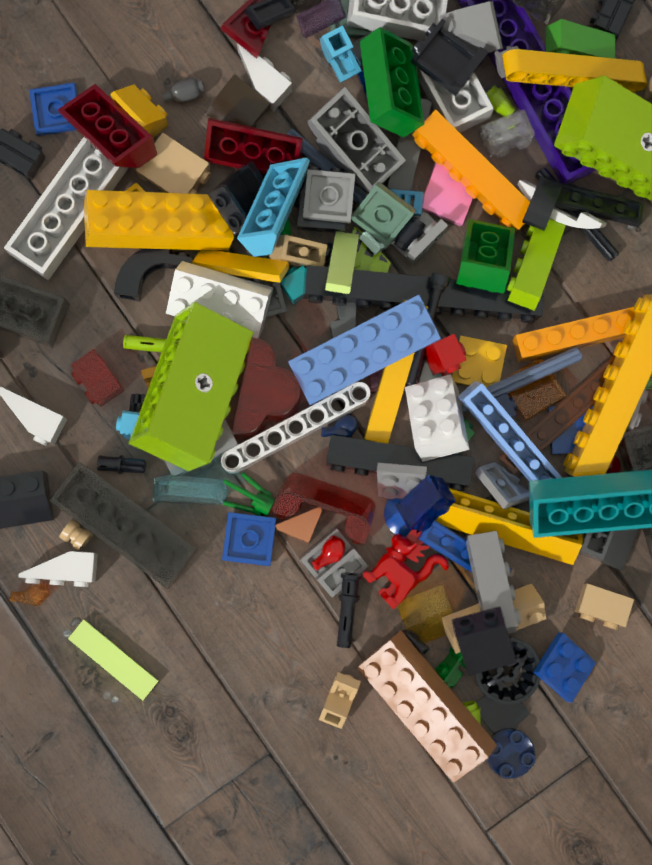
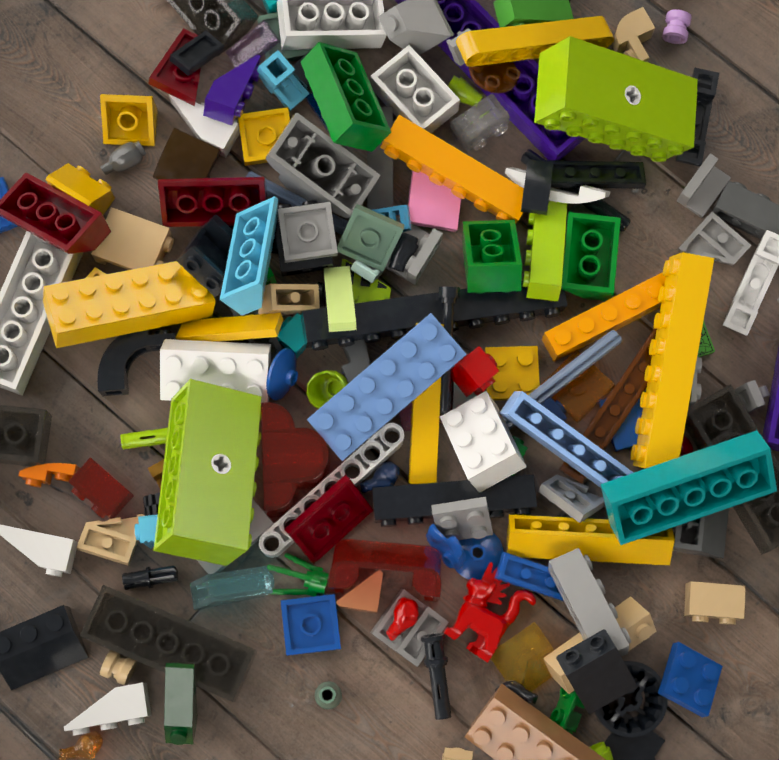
camera: 15 degrees left, 5 degrees down
clear blue brick [395,475,456,531] -> none
black panel [411,19,488,96] -> none
none -> orange slope [18,463,81,488]
none -> tan wing [76,514,145,566]
none -> yellow slope [100,94,158,146]
none -> slope [164,663,198,745]
none -> dark purple slope [203,55,261,126]
none -> yellow plate [238,107,290,166]
none -> blue dish [266,348,298,400]
none -> dark red tile [284,475,374,564]
none -> lime hair [306,370,348,409]
none -> sand green cone [315,681,342,709]
none -> blue plate [426,524,466,570]
none -> reddish brown dish [469,61,520,94]
none -> green slope [561,212,621,301]

